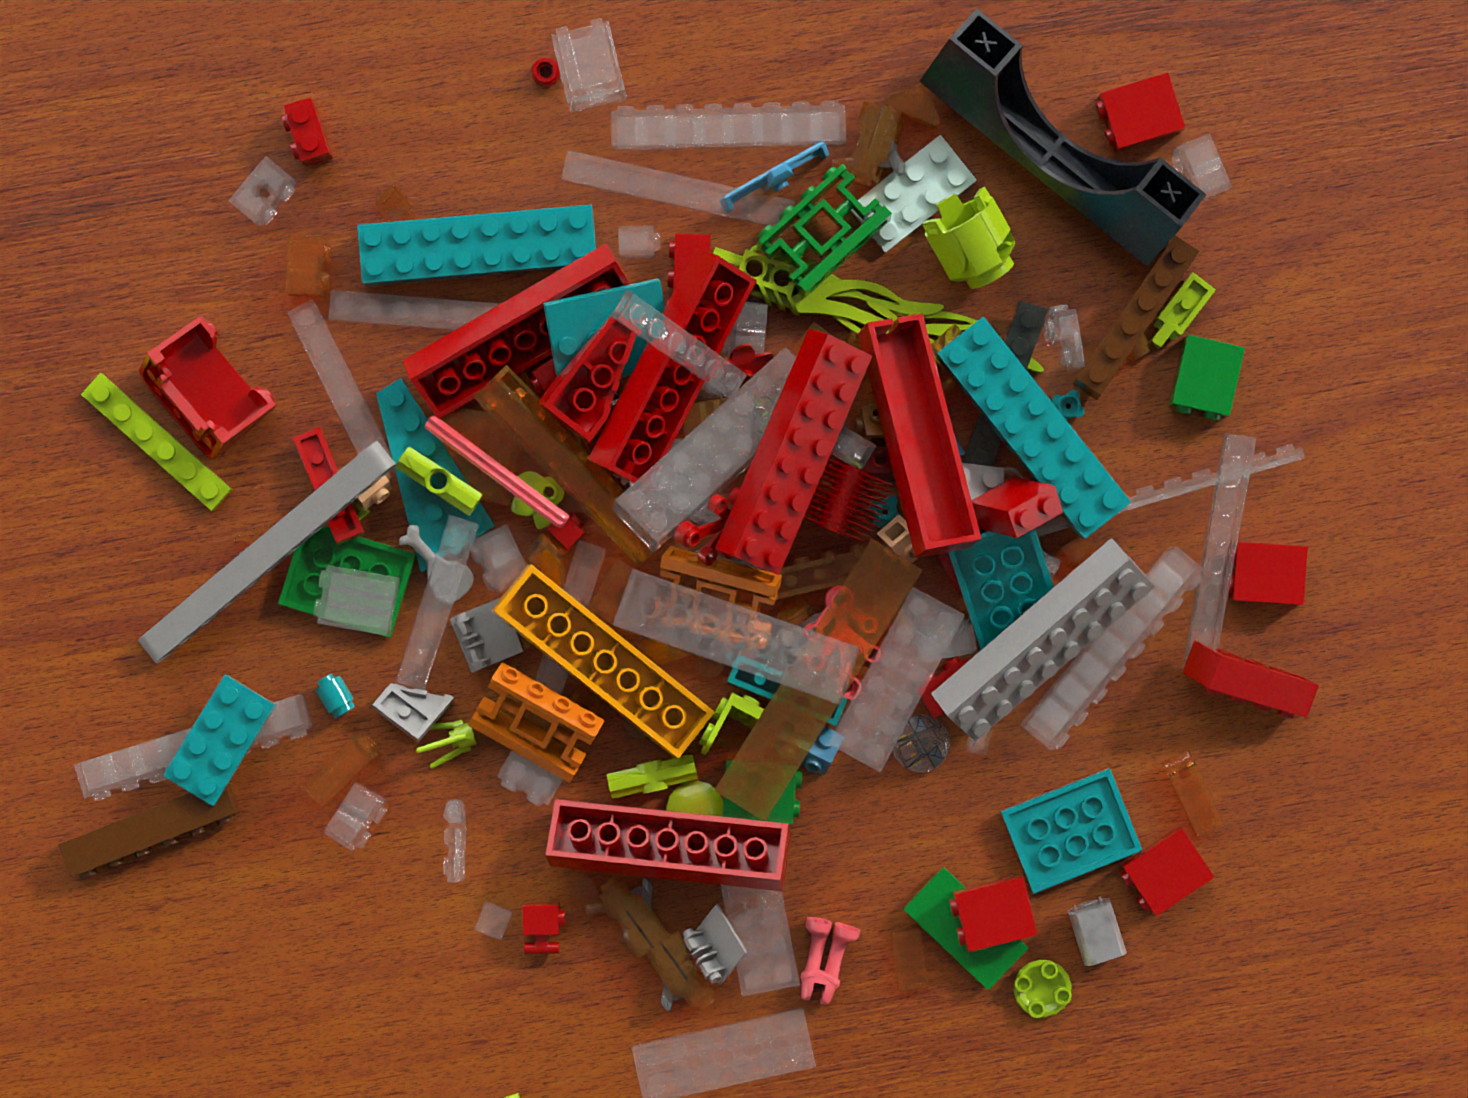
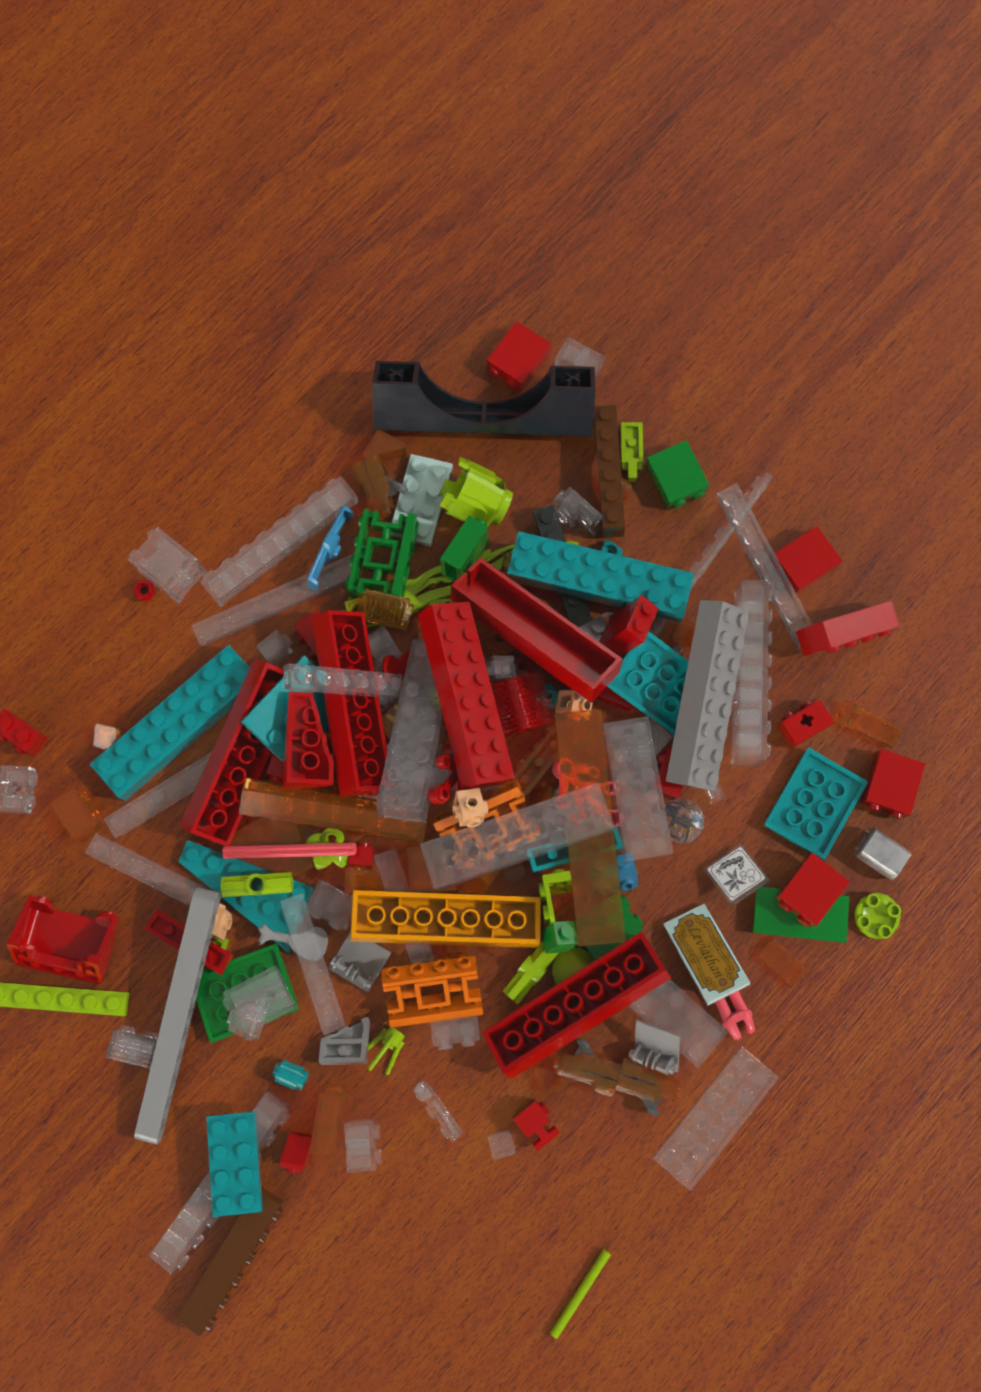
camera: 35 degrees left, 10 degrees down
none -> clear brick [106,1025,158,1069]
none -> clear slope [227,991,276,1041]
none -> red slope [279,1131,315,1174]
none -> clear orange window [356,589,413,630]
none -> green brick [440,516,489,582]
none -> light nougat brick [452,788,488,828]
none -> green brick [542,921,579,954]
none -> tile [663,904,750,1005]
none -> tile [704,844,769,907]
none -> red brick [778,700,835,748]

